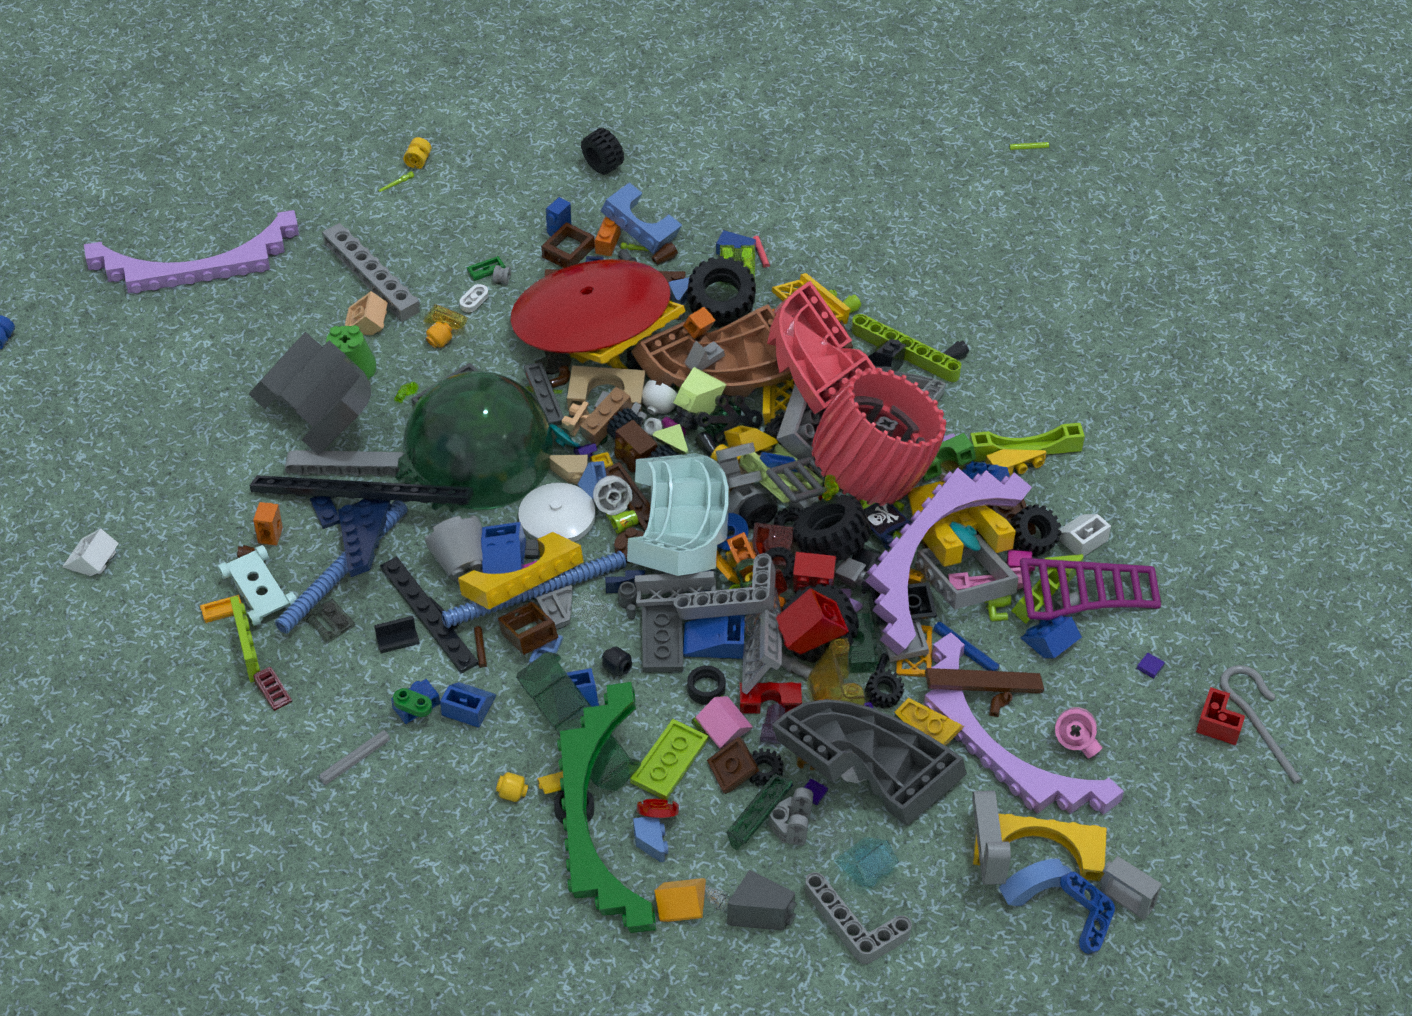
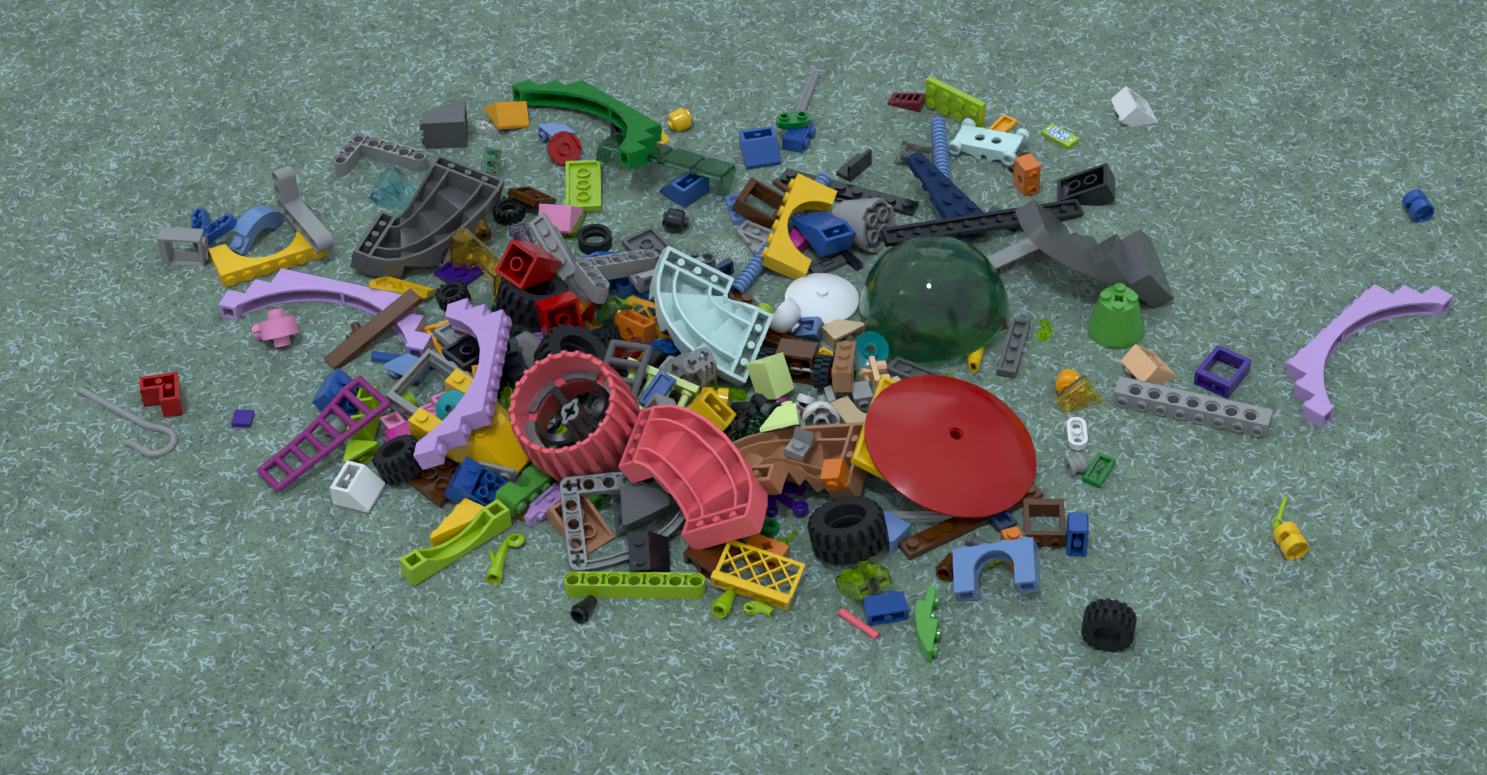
camera: 150 degrees right, 5 degrees down
none -> medium blue slope [383,353,430,385]
none -> lime plant [485,533,525,585]
none -> bright green slope [915,586,942,663]
none -> lime tile [1041,123,1079,150]
none -> black slope [1057,163,1115,206]
none -> dark purple window [1194,345,1251,399]

